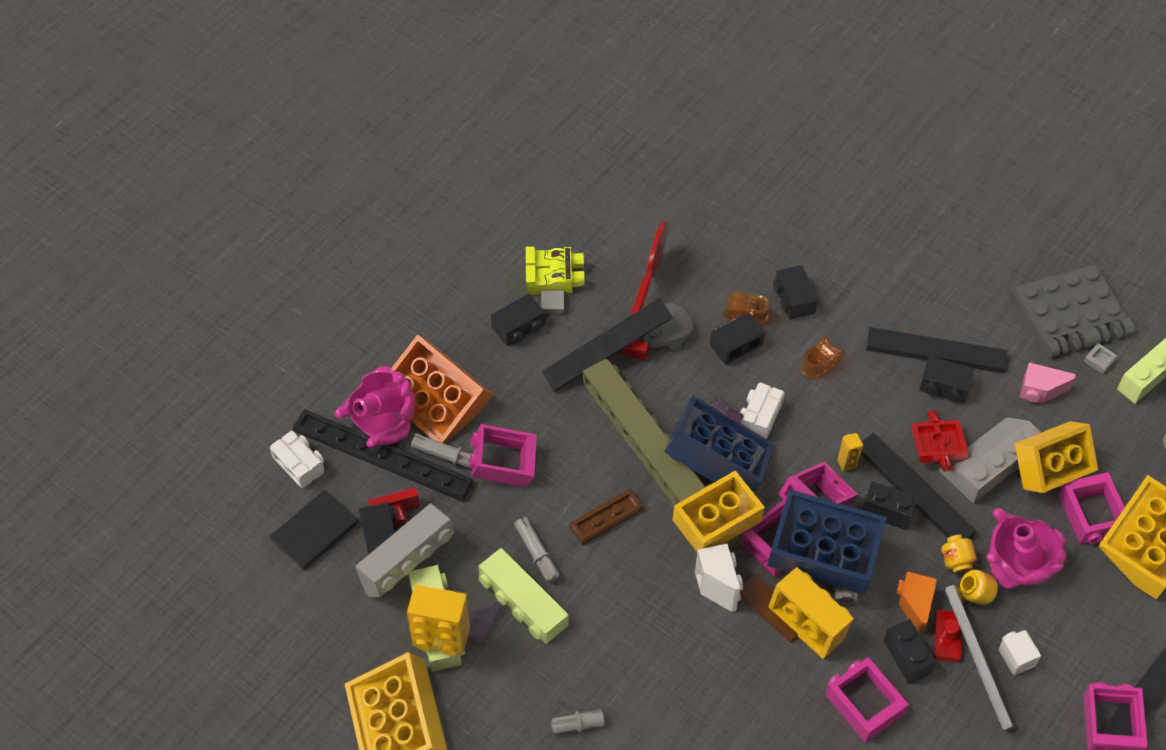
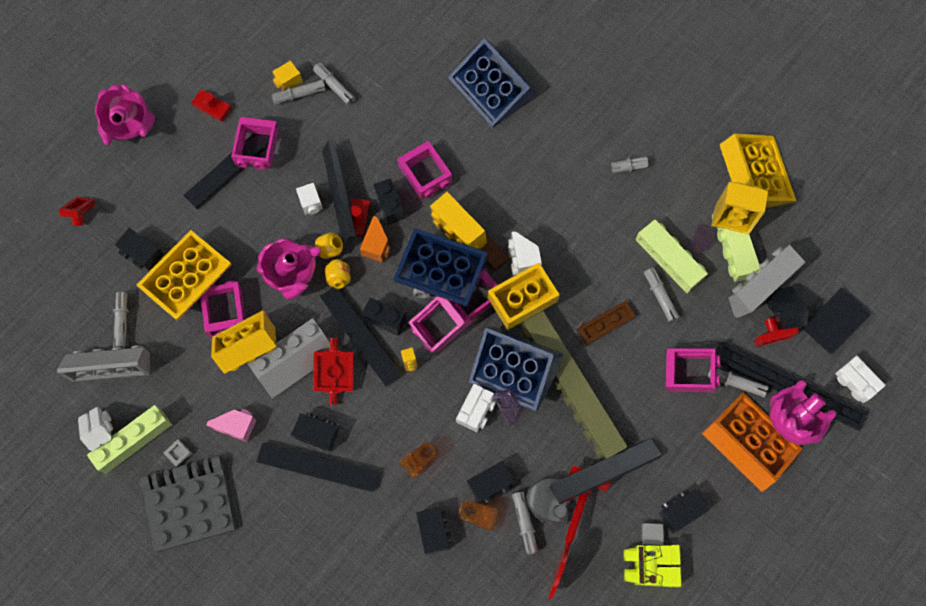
camera: 175 degrees left, 15 degrees up
none -> light grey axle [512,492,538,555]

